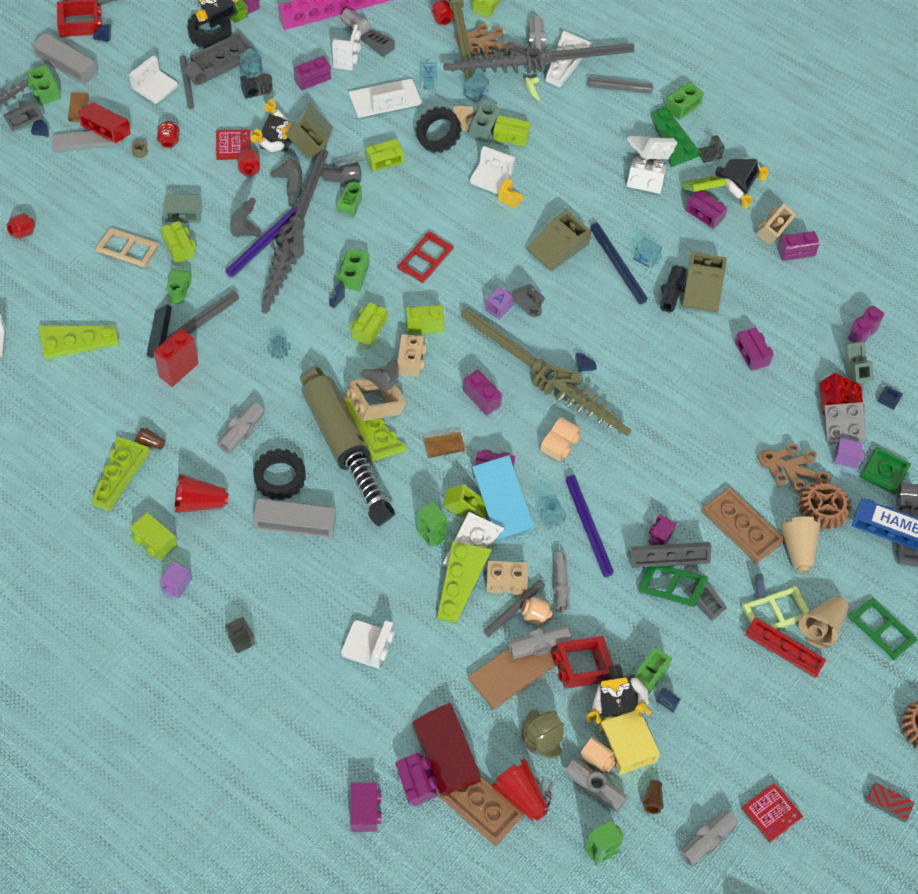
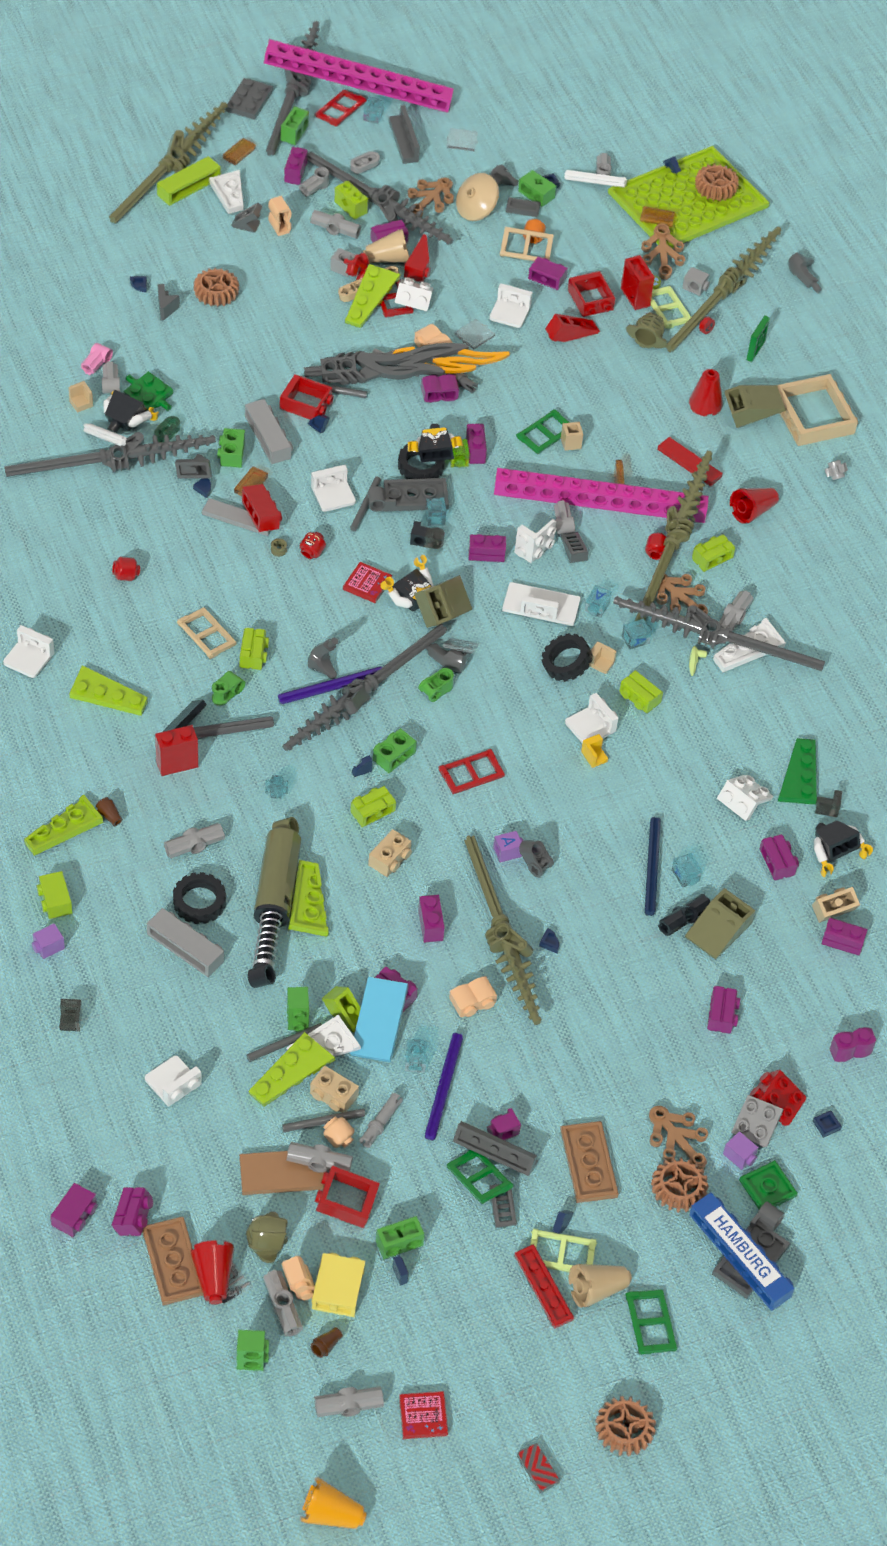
camera: 30 degrees right, 5 degrees down
sand green brick [163,194,202,223] -> none
red cone [174,474,229,513] -> none
red head [238,150,260,176] -> none
dark grey animal [270,158,303,206] -> none
tan window [346,379,407,421] -> none
dark grey animal [361,360,399,391] -> none
lime brick [365,139,404,172] -> none
lime brick [406,304,445,335] -> none
dark red slope [412,702,481,796] -> none
clear orange tile [423,432,465,458] -> none
sand green brick [467,101,501,142] -> none
olive slope [527,210,591,271] -> none
torso [587,664,652,725] -> none
dark grey axle [588,77,653,93] -> none
white bracket [627,136,678,160] -> none
bright green brick [665,82,704,120] -> none
lime tile [681,176,726,192] -> none
tan cone [781,516,821,573] -> none
sand green brick [843,341,874,383] -> none
none -> dark grey bar [246,1023,322,1062]

